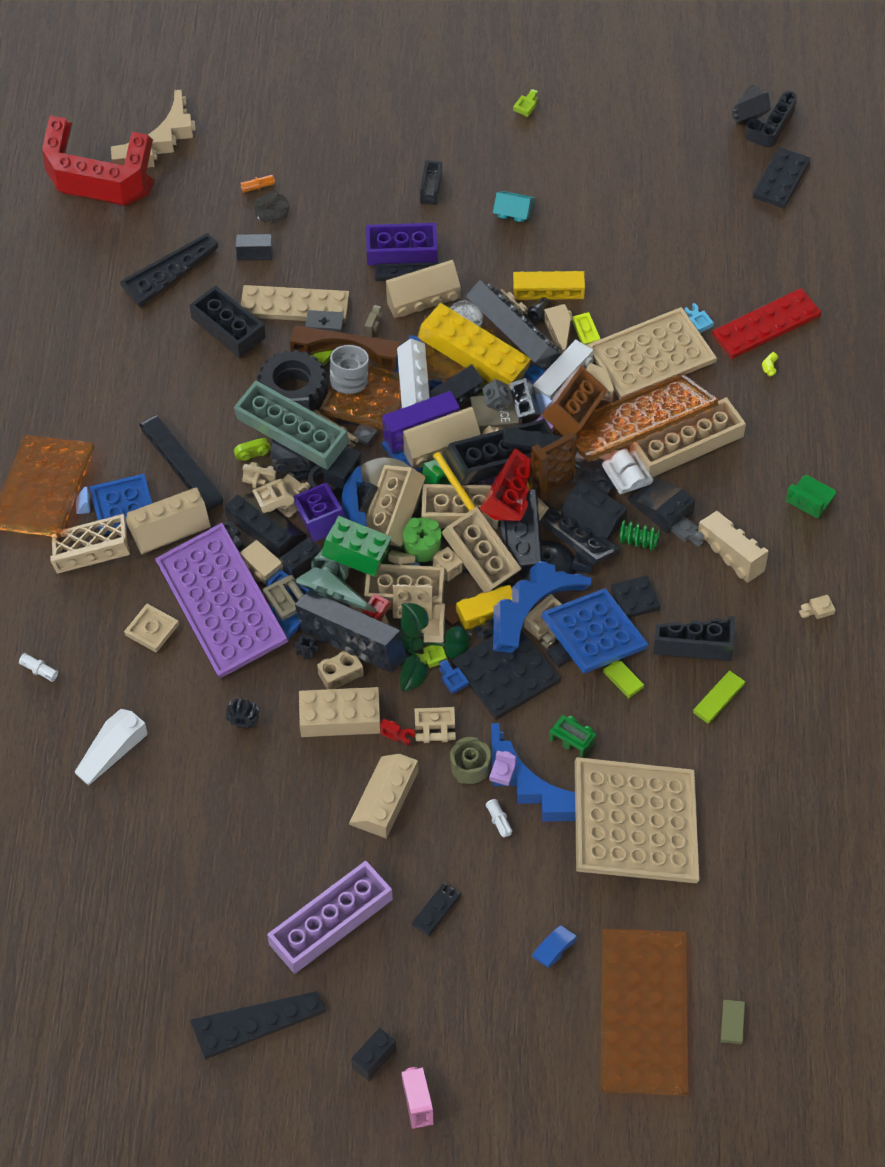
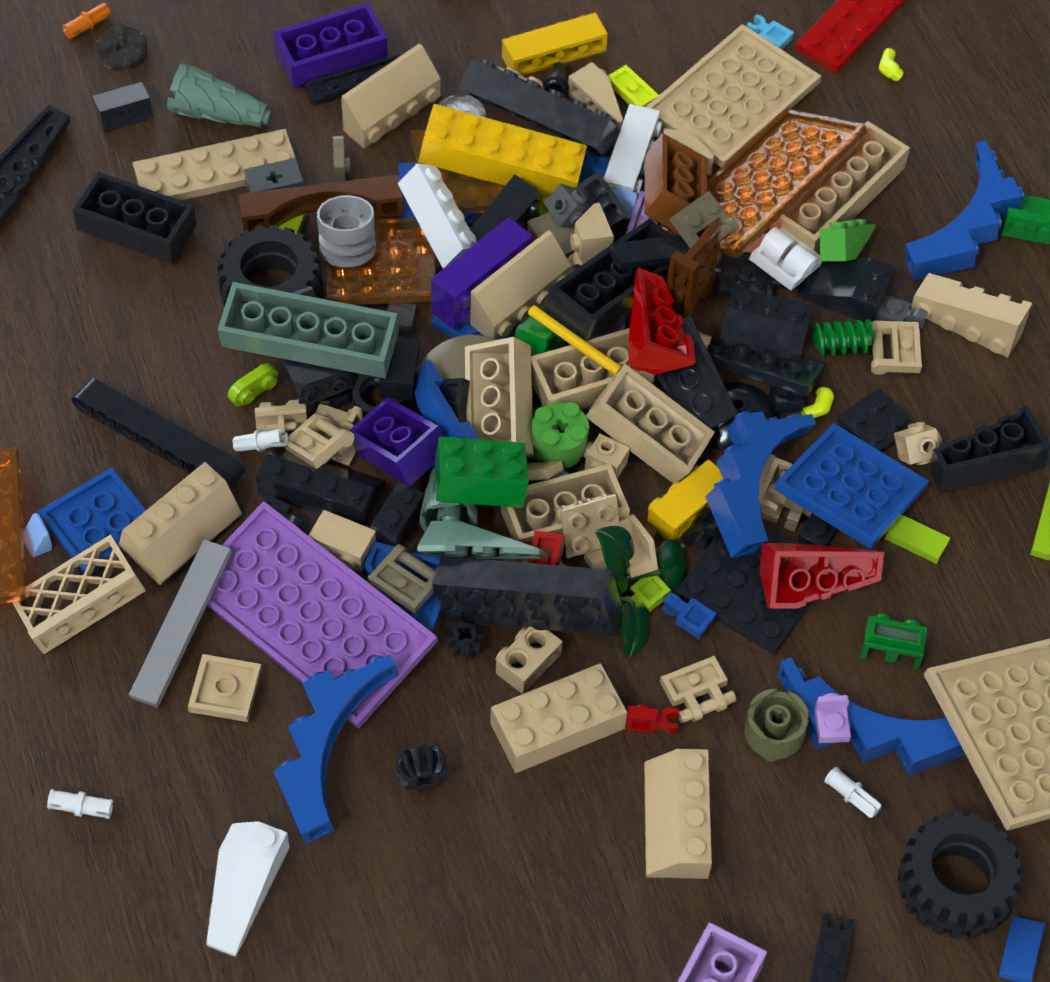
camera: 25 degrees left, 0 degrees up
none -> light grey tile [129,540,232,708]
none -> sand green cone [167,62,272,128]
none -> white axle [232,428,288,452]
none -> blue arch [273,654,399,844]
none -> tan slope [570,203,614,261]
none -> dark tan plate [669,191,738,248]
none -> red wedge [759,543,884,609]
none -> neon yellow arm [801,387,834,418]
none -> bright green slope [820,219,876,261]
none -> tan plate [871,321,922,375]
none -> tan brick [894,422,942,465]
none -> black tyre [897,812,1024,939]
none -> blue arch [905,141,1024,281]

